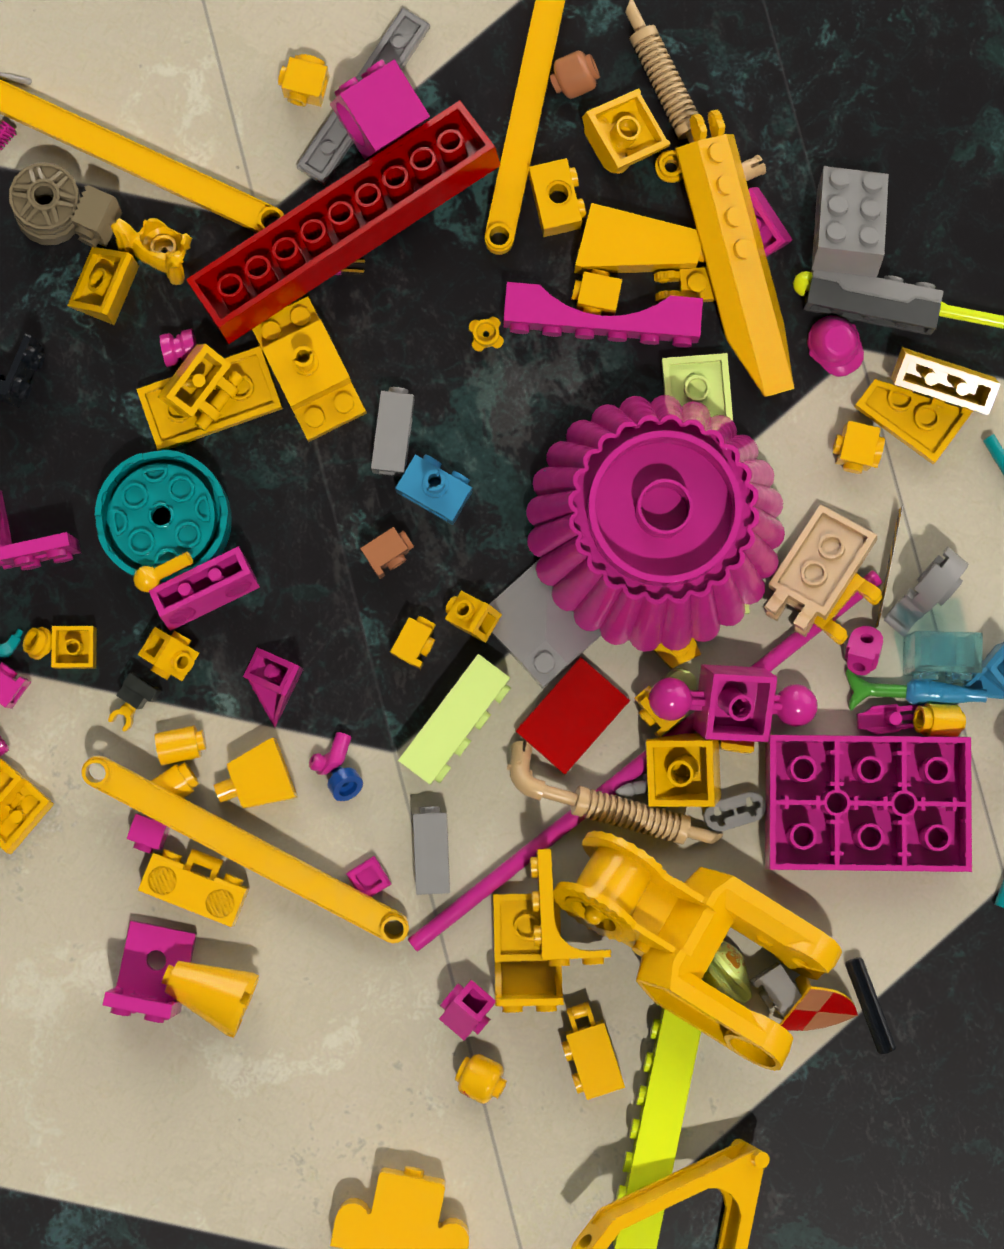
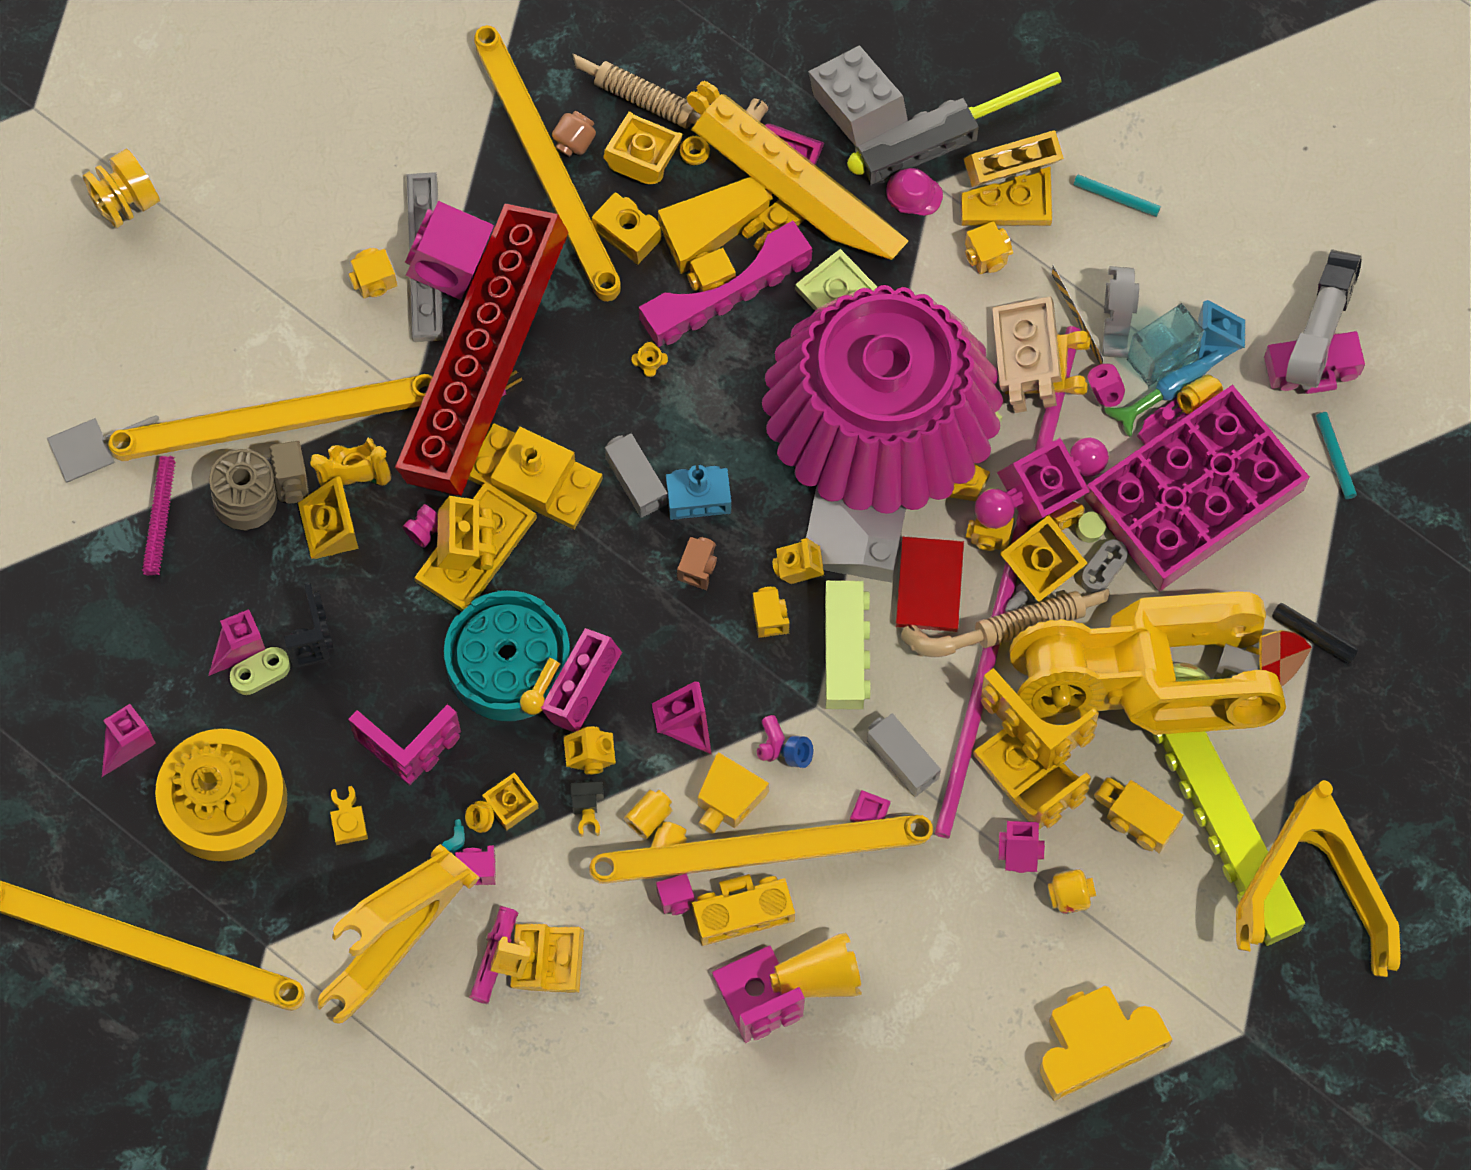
camera: 35 degrees left, 15 degrees down
none -> yellowish green piece [1076,512,1106,543]

